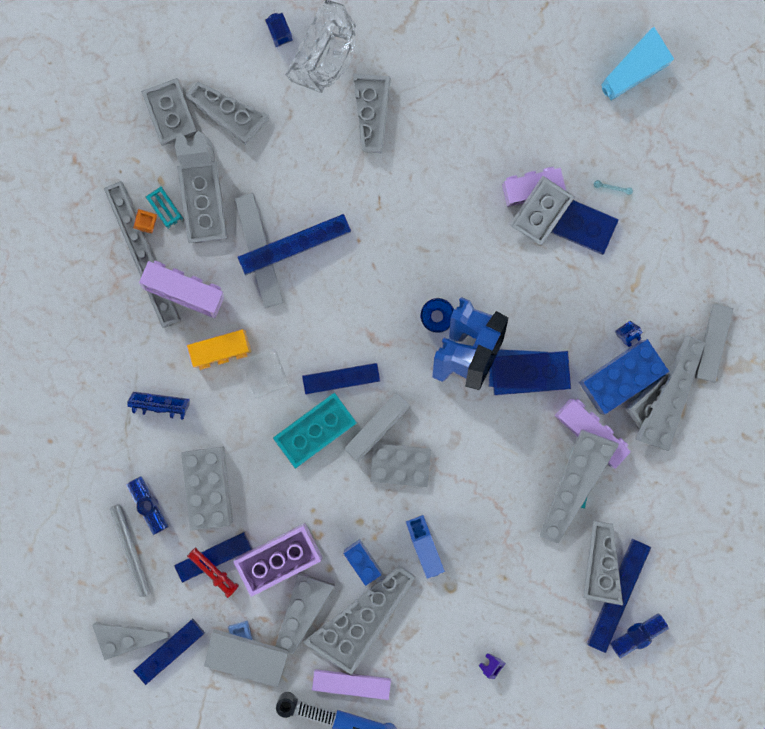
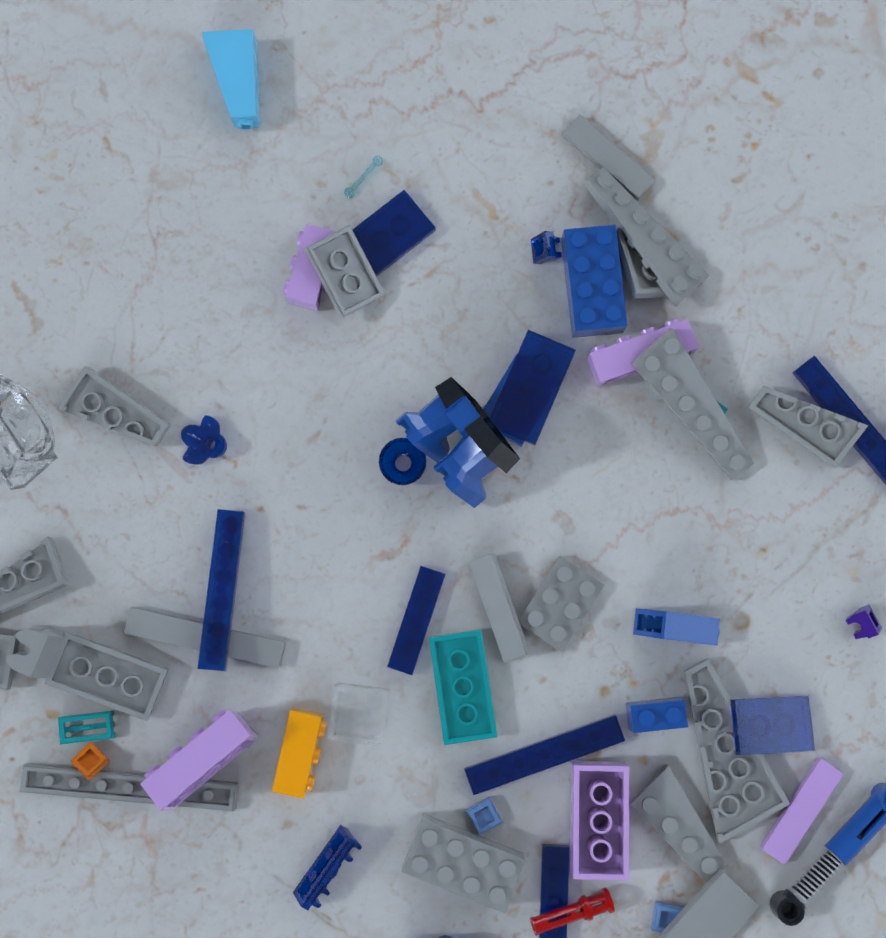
camera: 55 degrees left, 5 degrees down
none -> clear blue plate [181,415,227,465]
none -> clear blue plate [464,714,625,795]
none -> medium blue tile [466,796,503,835]
none -> clear blue tile [730,696,815,755]

